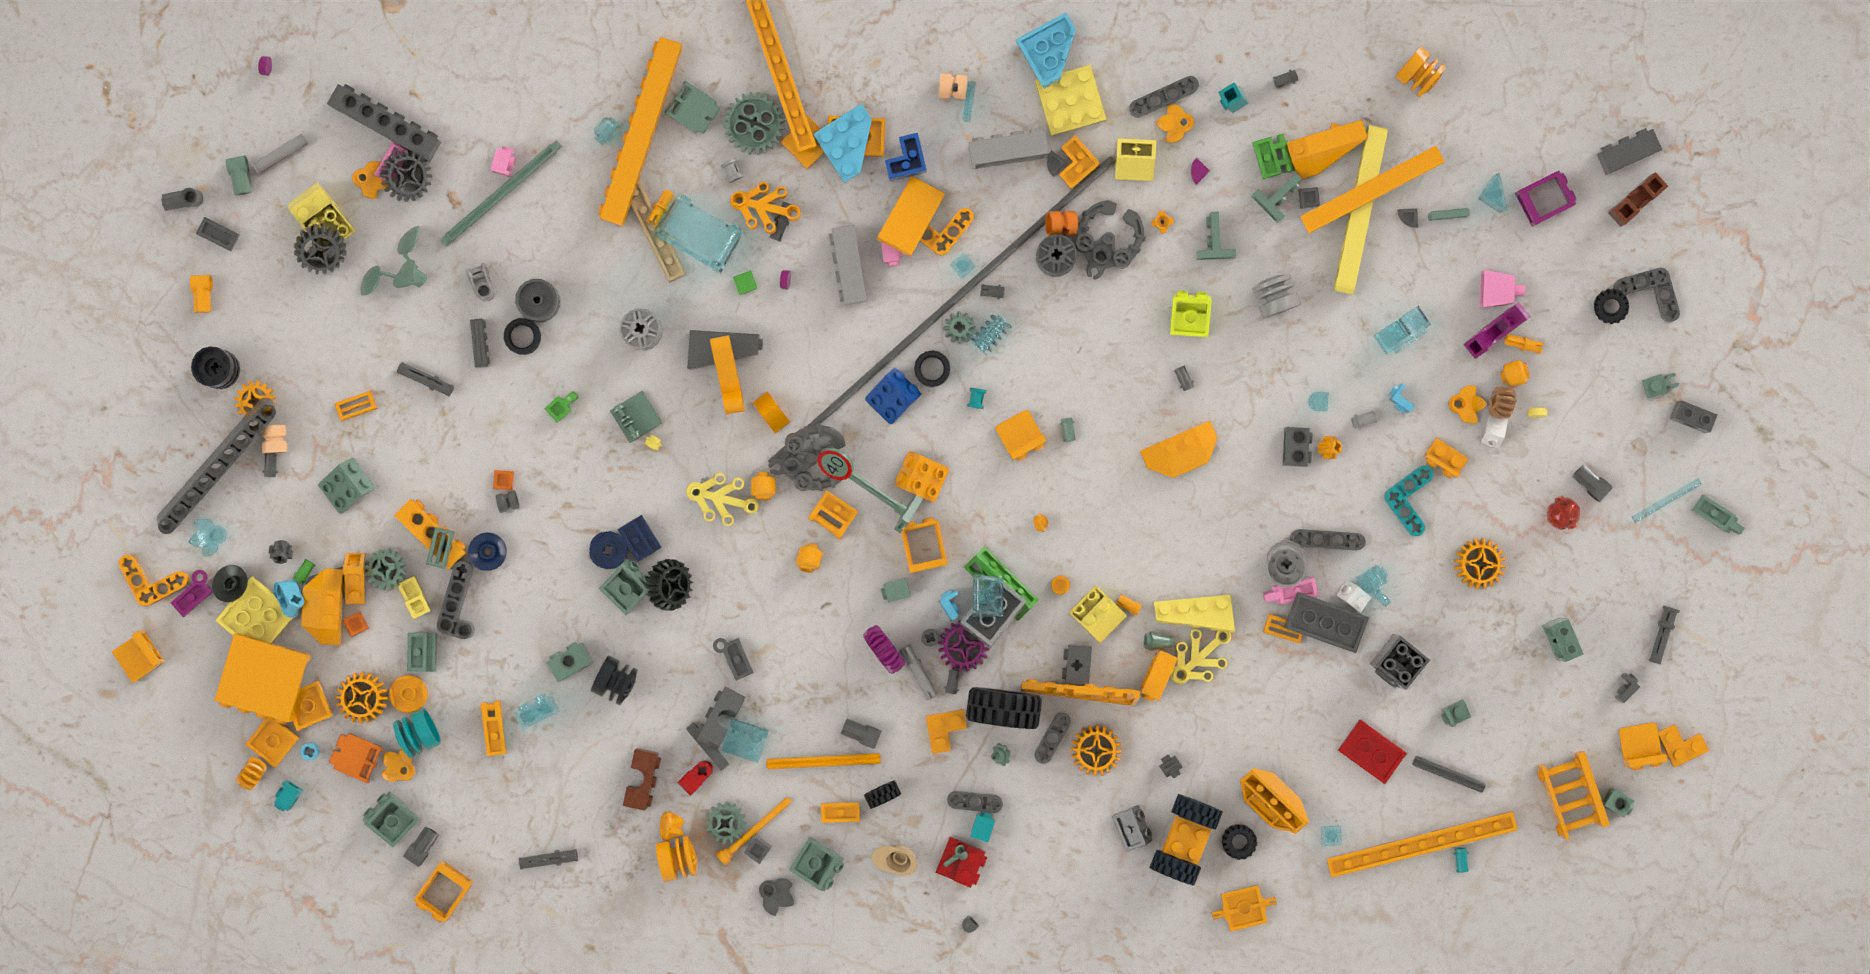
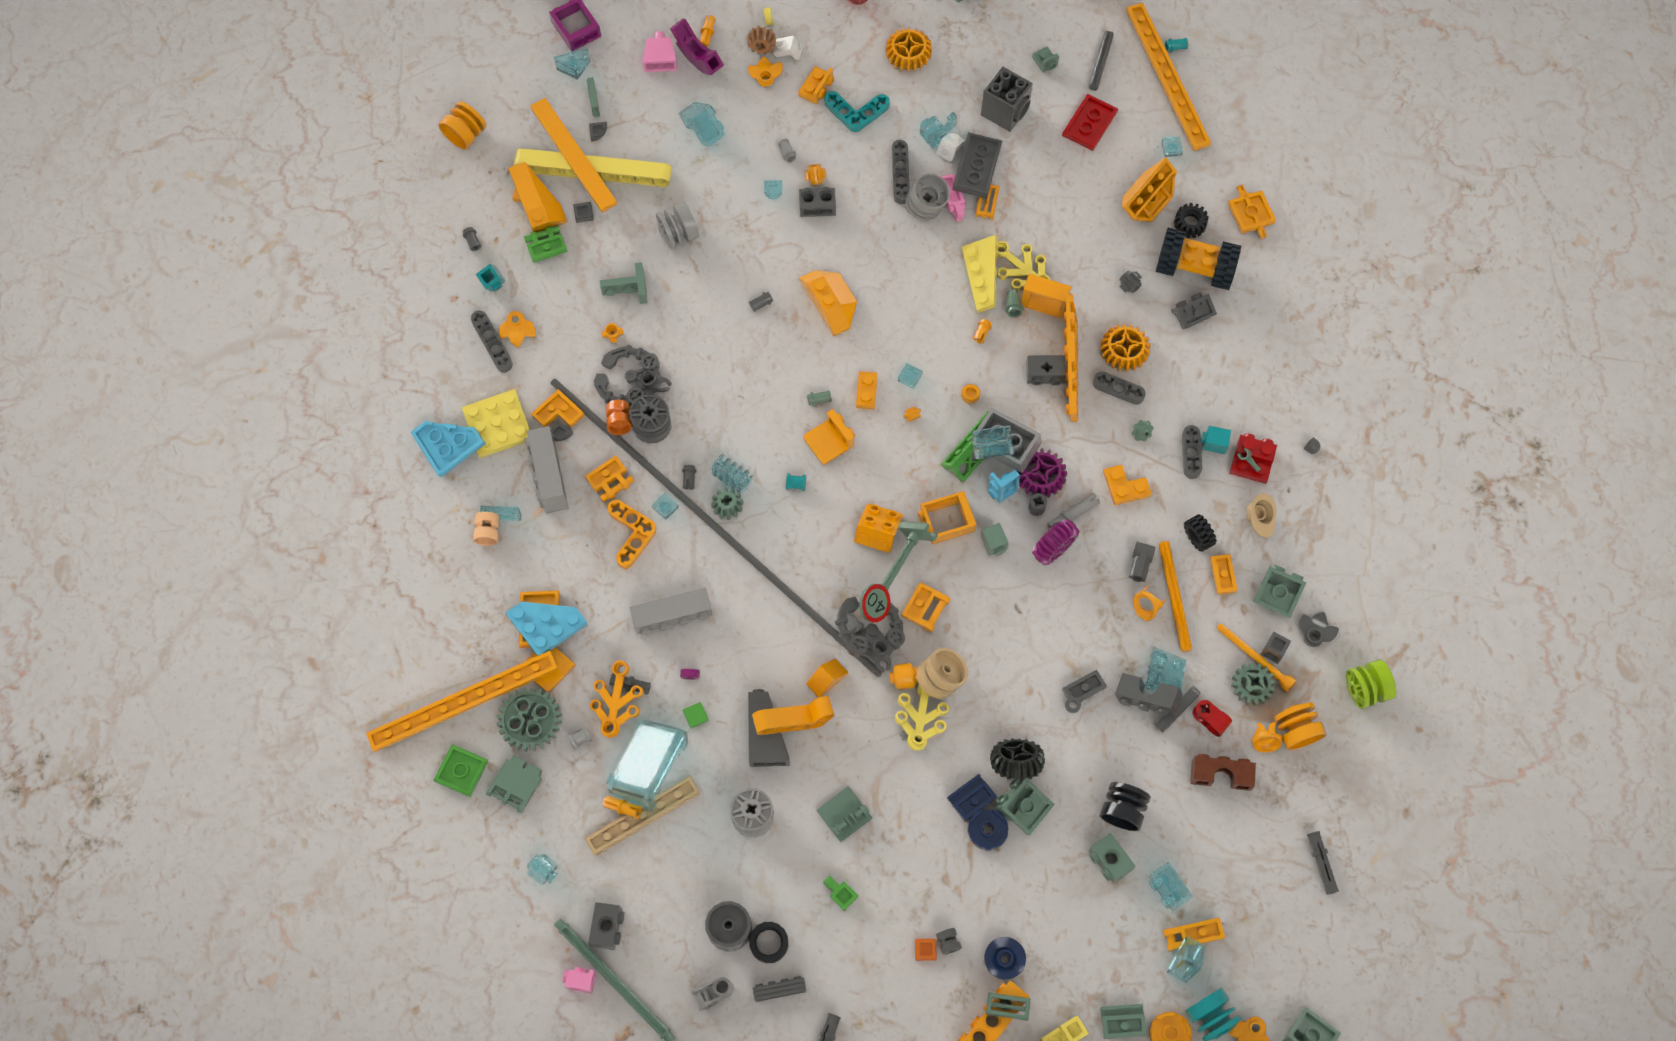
camera: 95 degrees left, 20 degrees down
dark grey piece [403,826,439,867] -> none
light orange window [413,861,474,923] -> none
dark grey beam [436,561,475,639] -> none
light orange brick [598,37,683,227] -> none
light yellow plate [644,435,662,451] -> none
light orange head [796,543,823,573] -> none
blue bracket [865,367,922,424] -> none
light orange tile [877,176,945,257] -> none
bright pink brick [881,242,902,267] -> none
blue brick [885,133,927,181] -> none
black tyre [914,350,950,387] -> none
dark grey pin [944,670,961,694] -> none
black tyre [966,687,1042,729] -> none
light yellow slope [1069,585,1127,643] -> none
light yellow slope [1115,138,1156,181] -> none
neon yellow plate [1170,290,1212,337] -> none
magenta tile [1191,157,1210,185] -> none
sand green bracket [1251,173,1302,223] -> none
medium azure bracket [1389,383,1415,414] -> none
light orange head [1500,360,1530,387] -> none
none -> bright green plate [433,745,489,798]
none -> light orange plate [585,455,635,502]
none -> dark grey brick [588,902,625,950]
none -> light orange plate [856,371,878,410]
none -> clear light blue plate [897,363,923,389]
none -> tan wheel [917,648,968,699]
none -> light orange piece [1133,586,1166,621]
none -> clear light blue slope [1167,935,1205,983]
none -> lime wheel [1345,659,1397,709]

